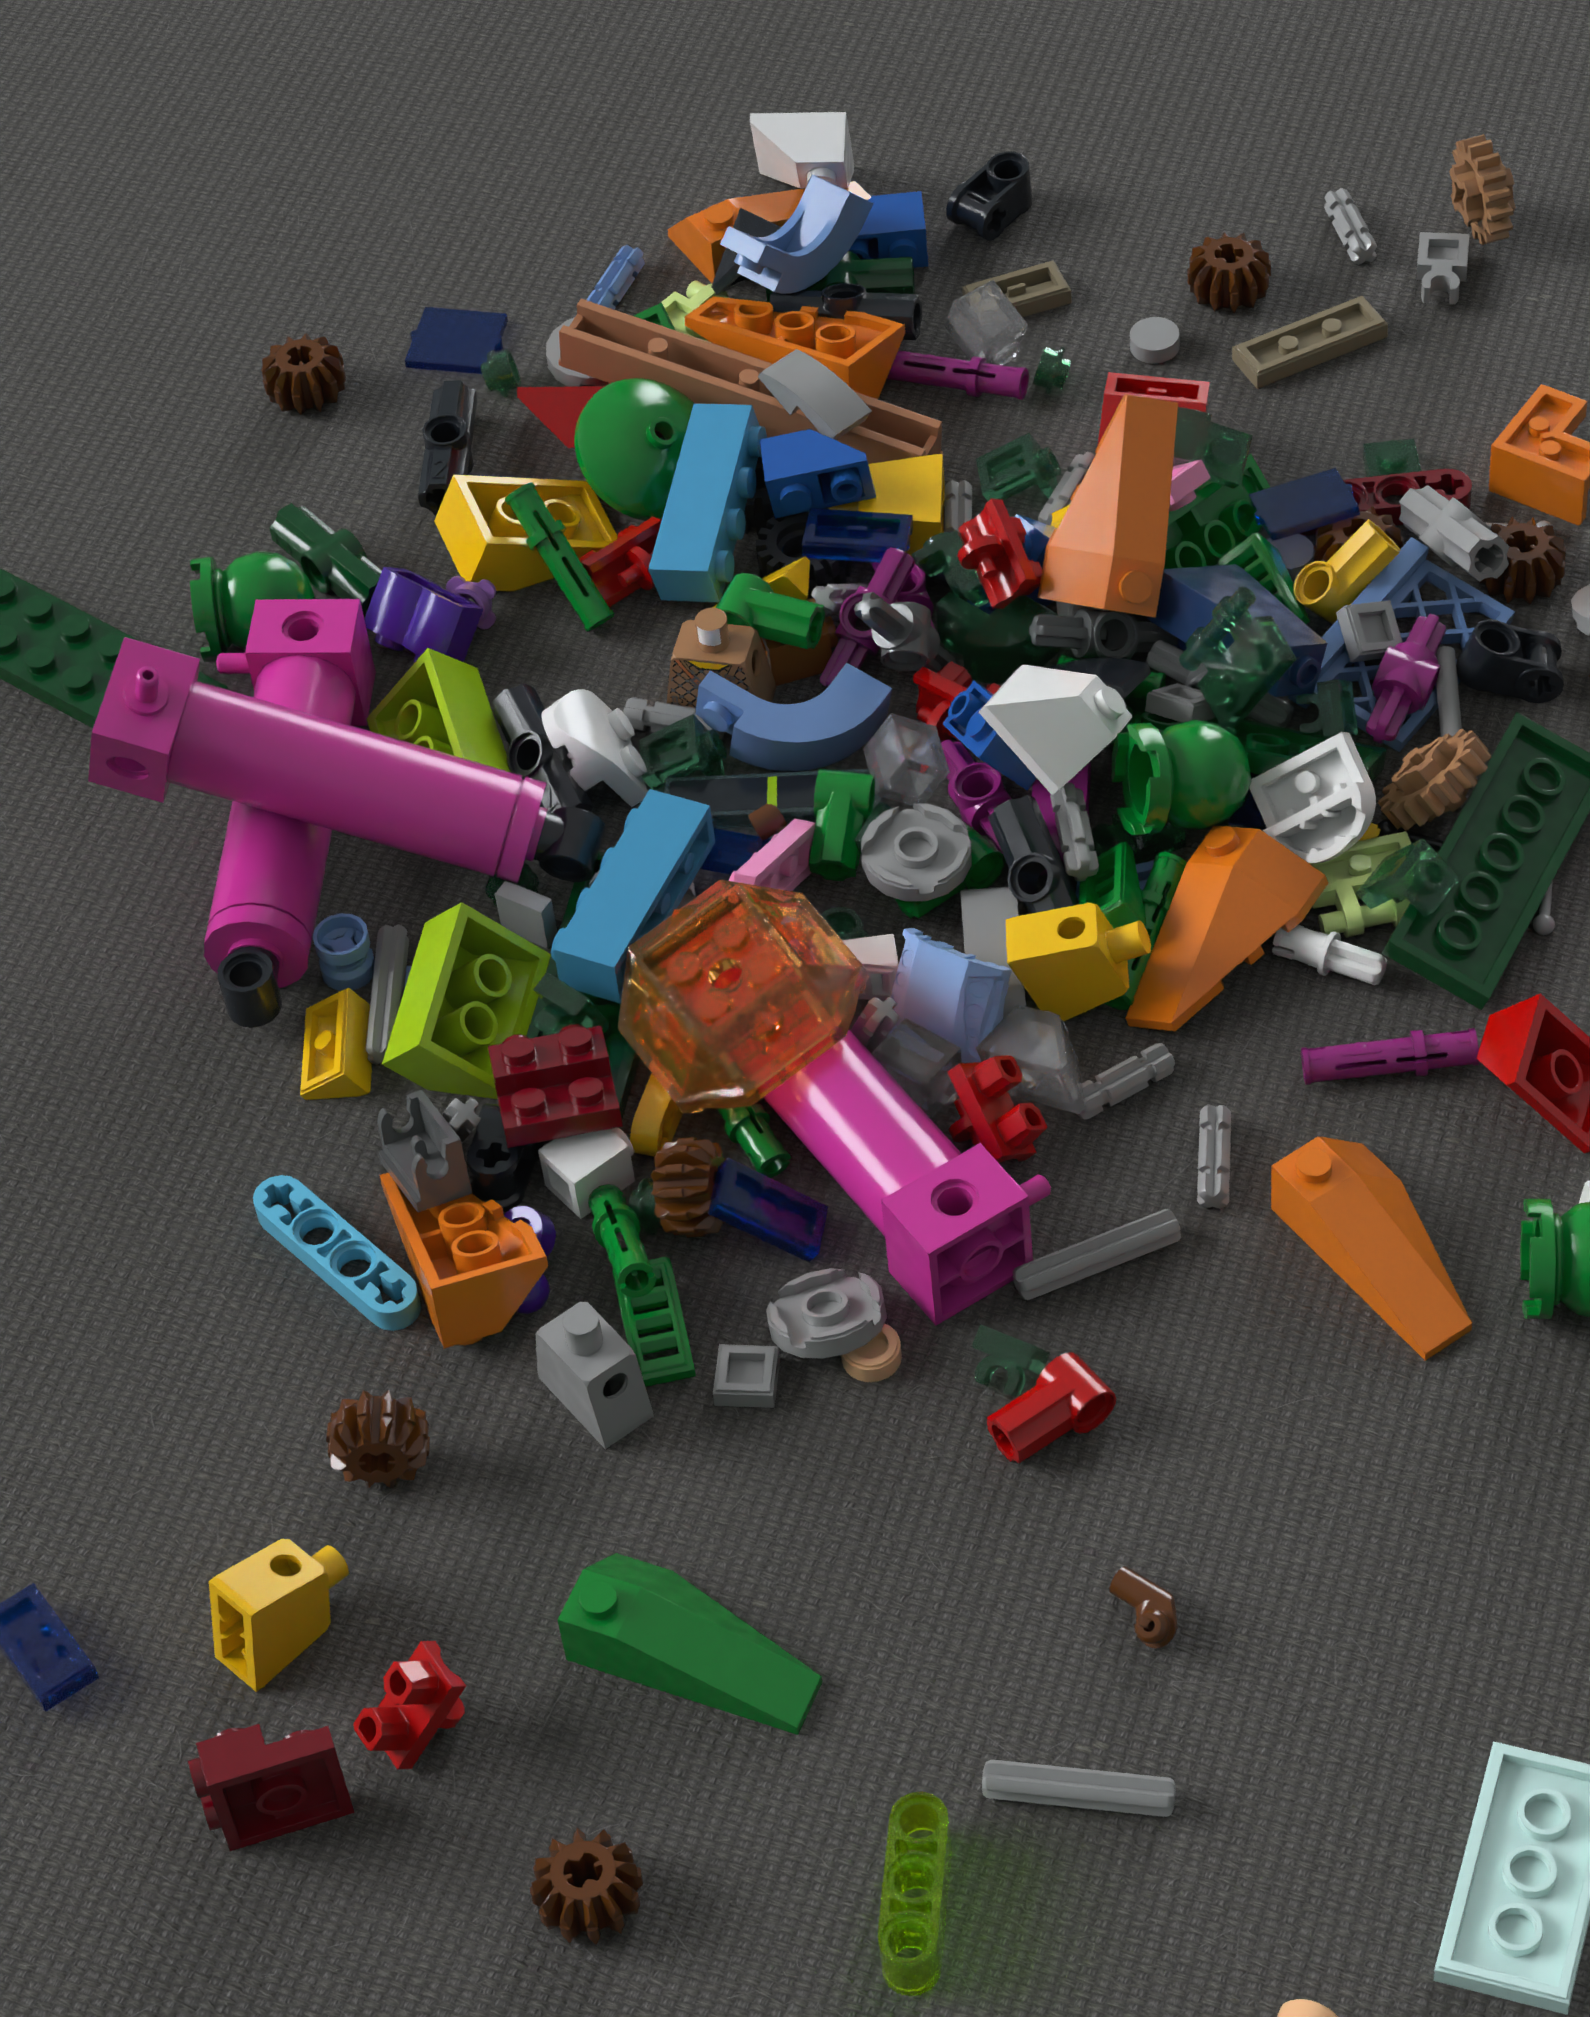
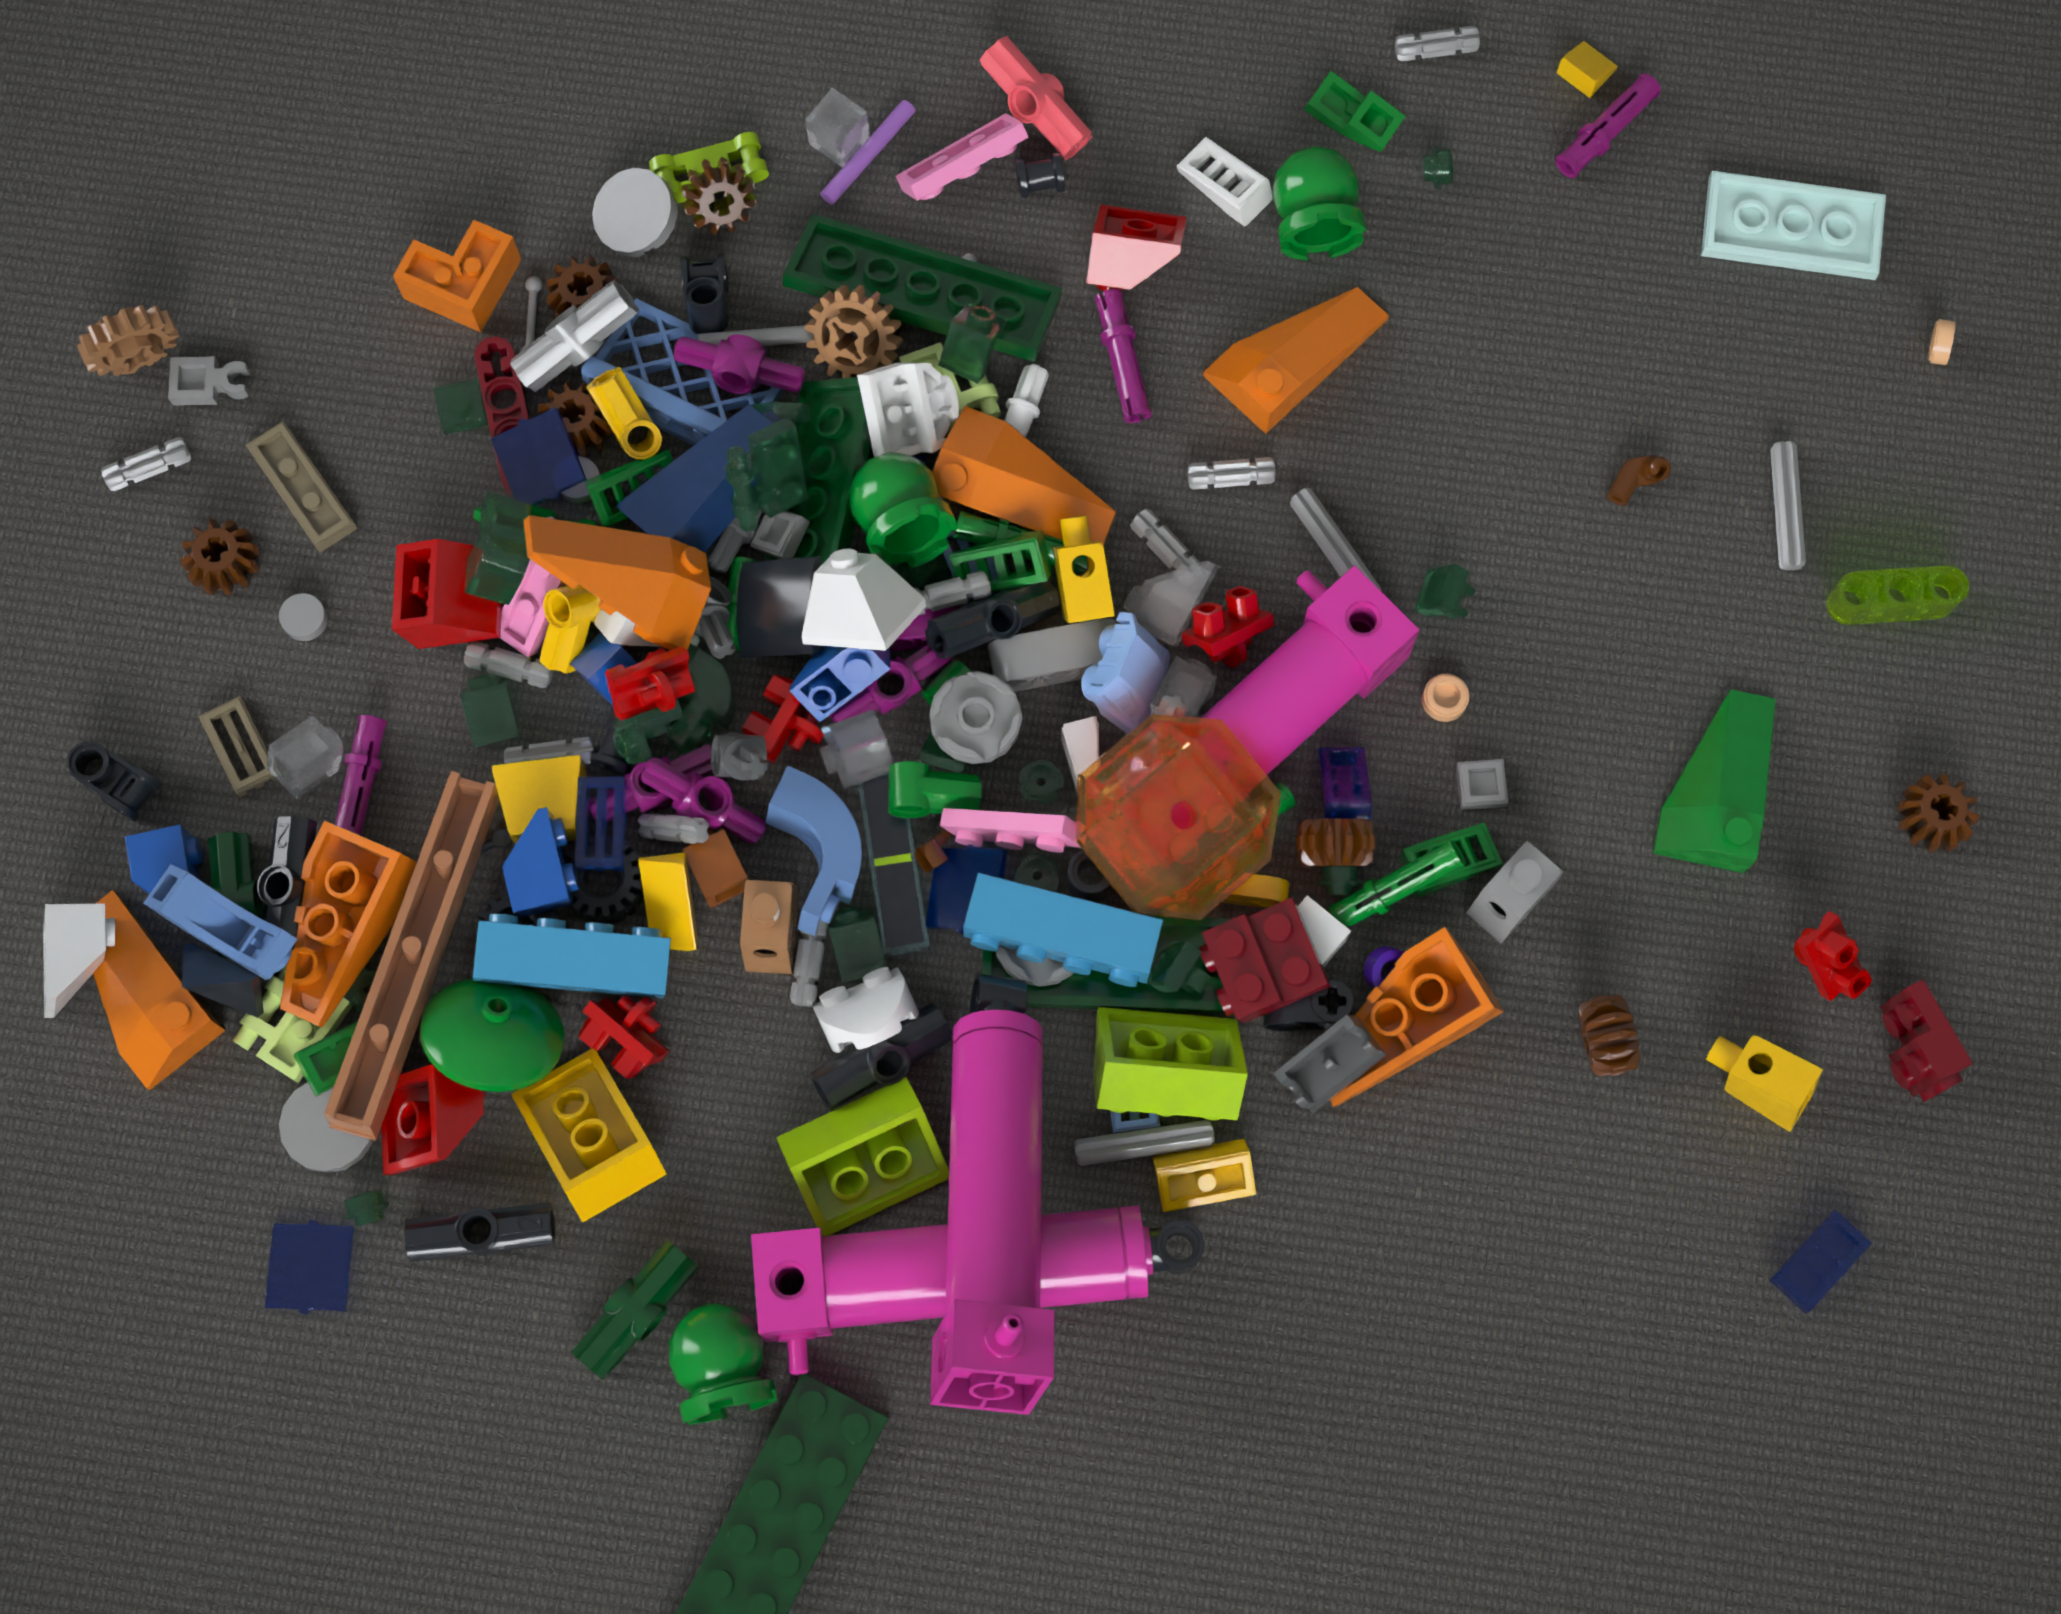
camera: 105 degrees left, 25 degrees up
medium azure beam [253,1175,421,1331] -> none
reddish brown gear [261,333,346,415] -> none
medium blue wheel [313,913,375,991] -> none
dark purple brick [364,567,483,662] -> none
light grey axle [442,1097,481,1144] -> none
medium lavender plate [446,576,496,630] -> none
light grey tile [495,881,557,949] -> none
green pin [505,482,615,632] -> none
medium blue axle [586,245,645,310] -> none
green piece [716,573,825,650] -> none
light grey slope [758,349,872,440] -> none
light grey tile [766,1268,887,1359] -> none
red piece [987,1352,1117,1463] -> none
clear green plate [1032,346,1072,394] -> none
light grey tile [1336,600,1403,662] -> none

